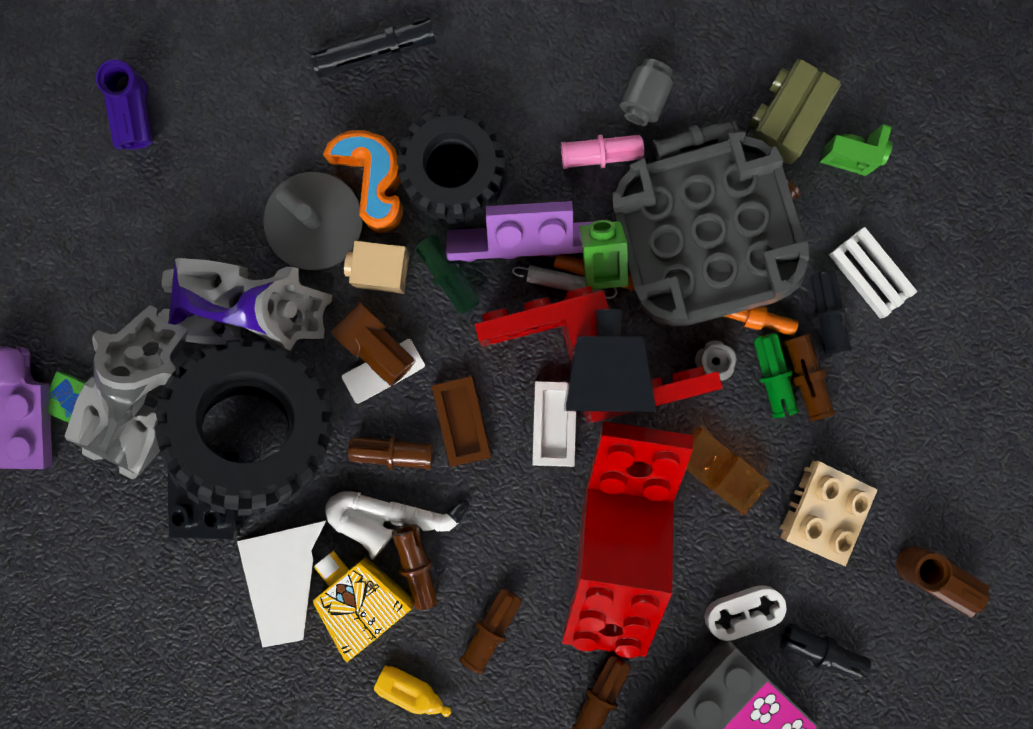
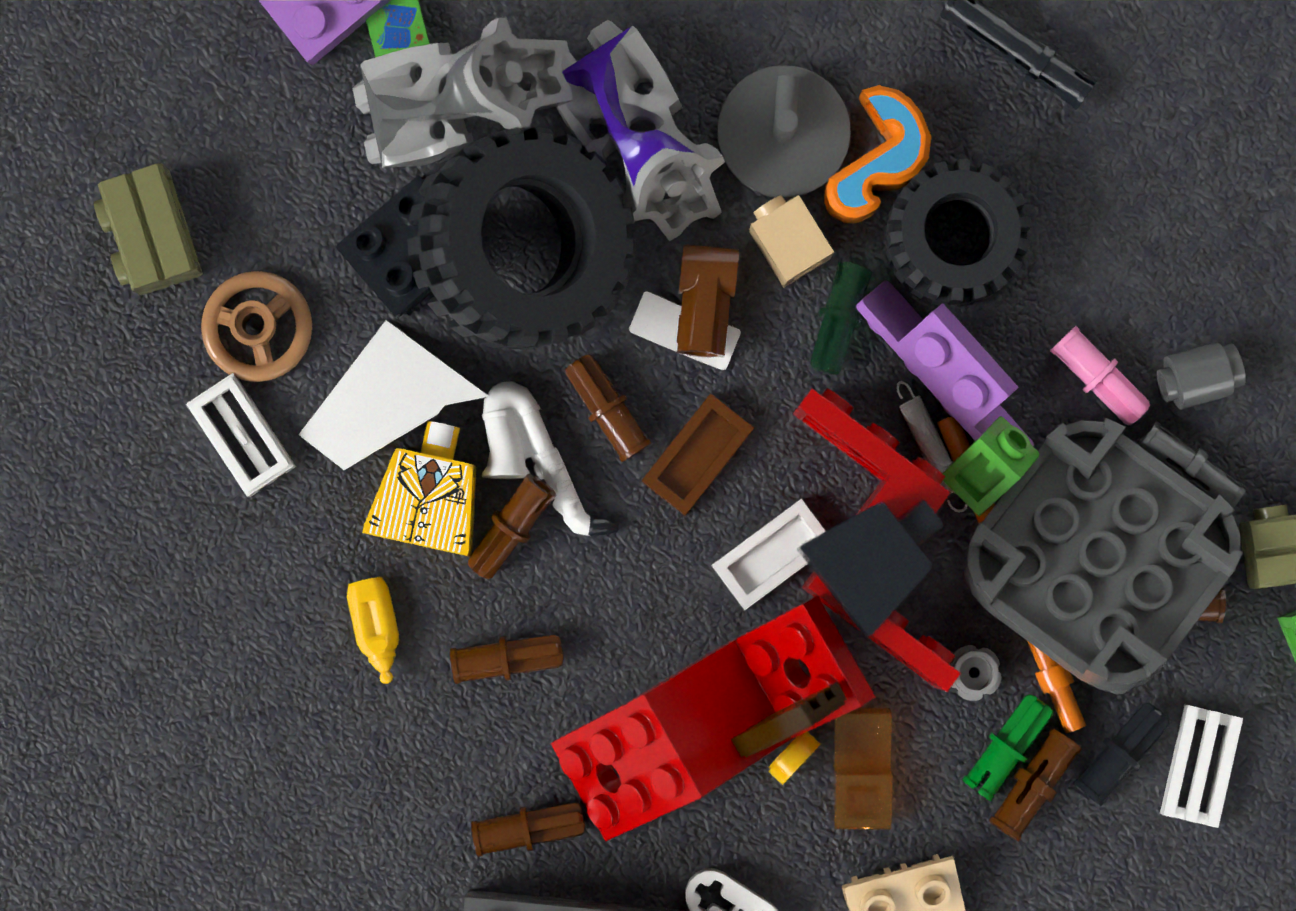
camera: 50 degrees right, 0 degrees up
none -> olive brick [94,163,203,295]
none -> white tile [186,373,296,497]
none -> medium nougat piece [201,271,312,382]
none -> dark brown tile [731,682,847,757]
none -> yellow tile [768,731,821,785]

